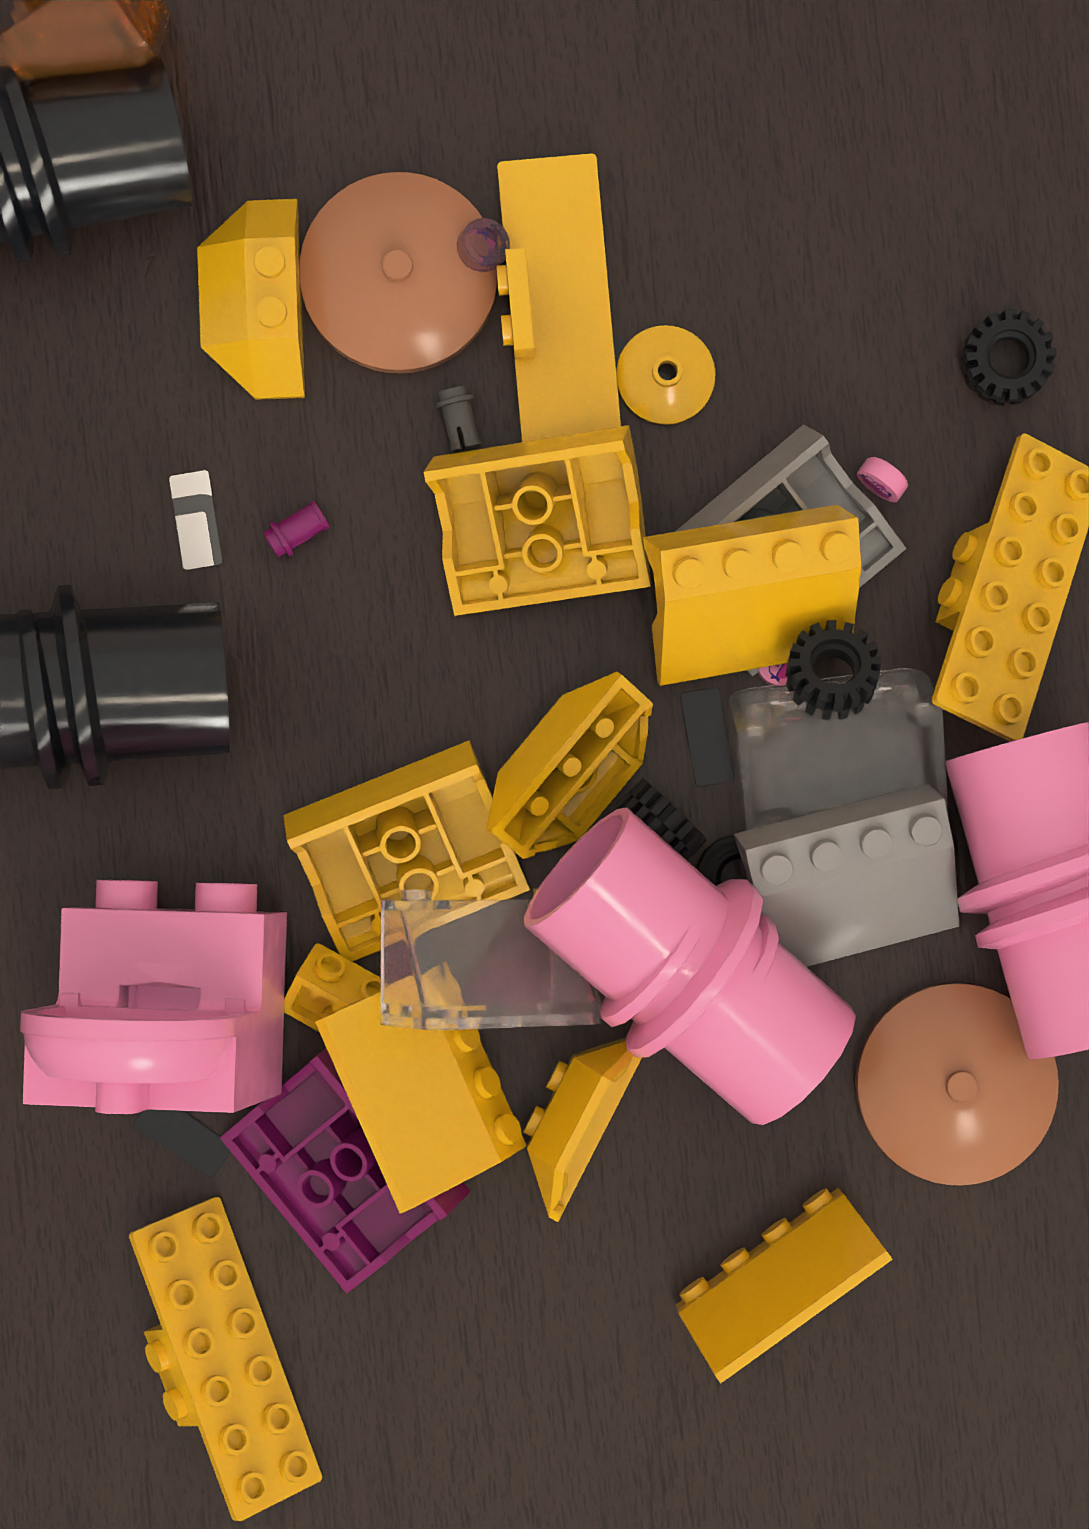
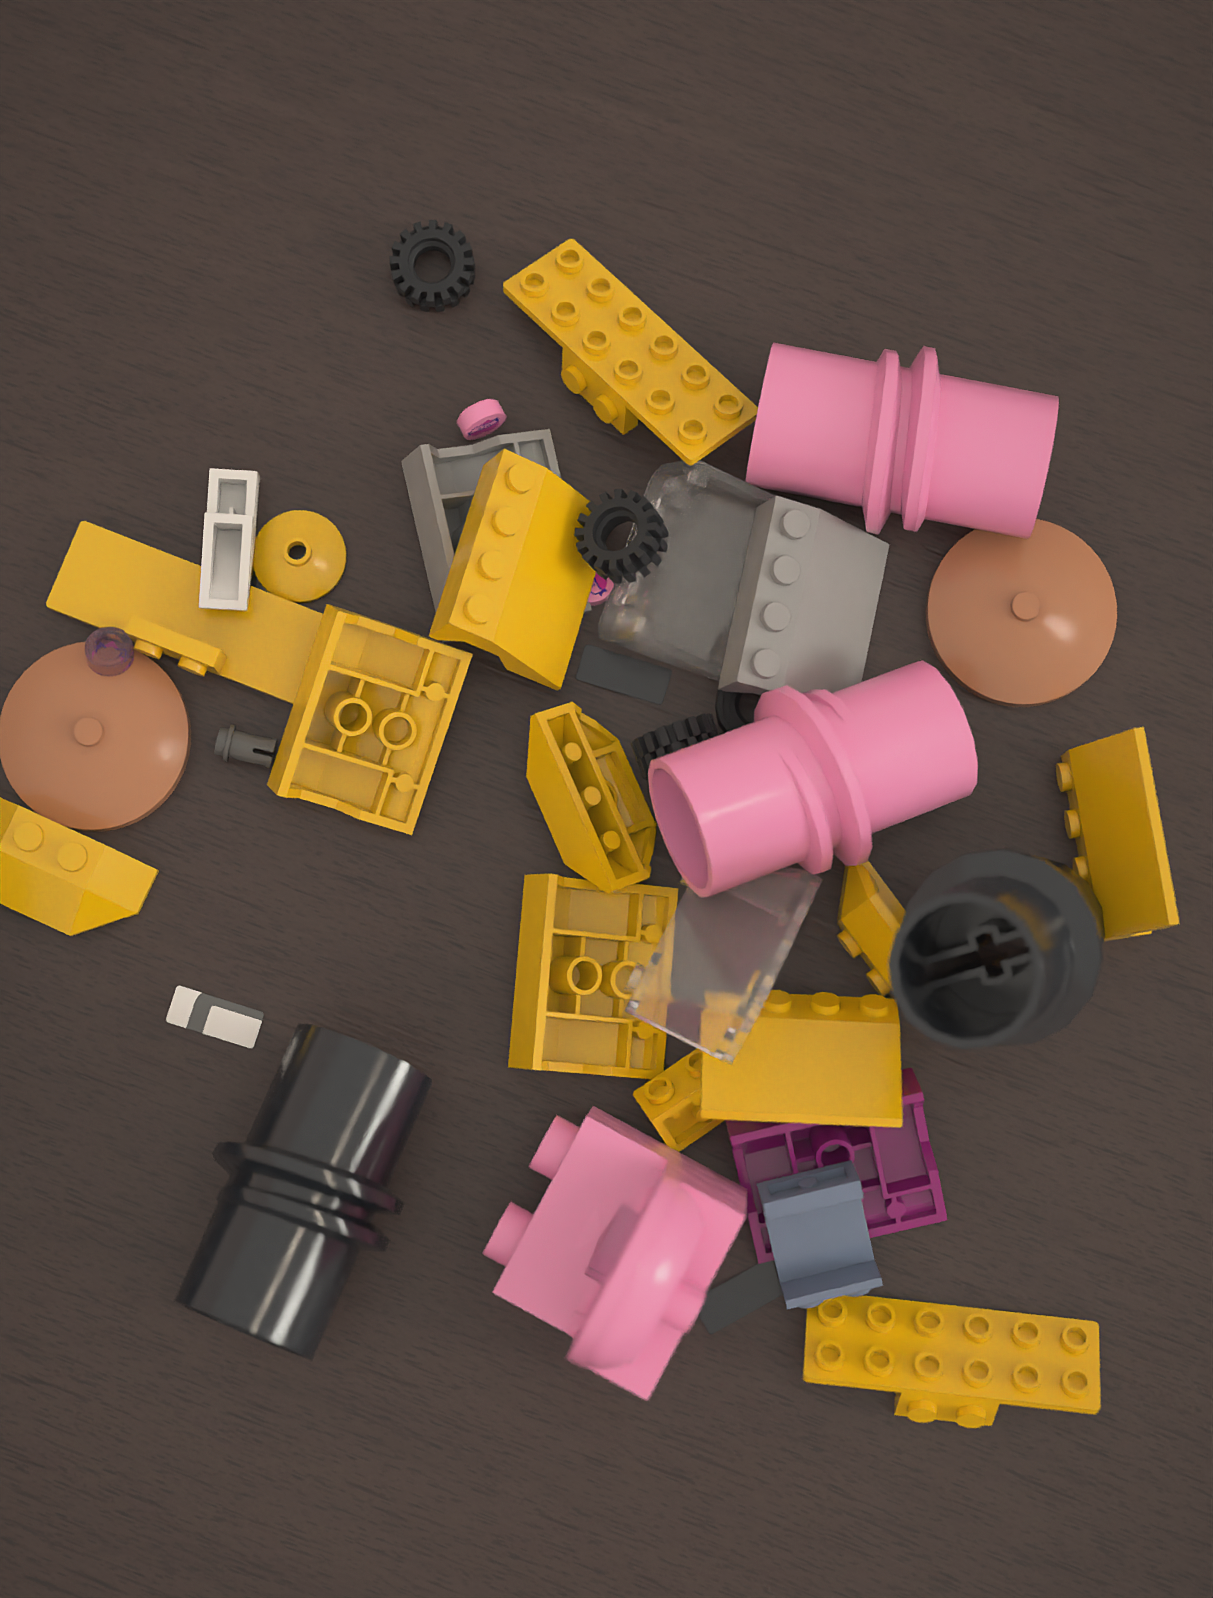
camera: 60 degrees left, 5 degrees down
magenta pin [262,501,330,558] -> none
none -> white slope [199,468,260,611]
none -> sand blue panel [756,1160,883,1309]
none -> black piece [888,848,1105,1049]

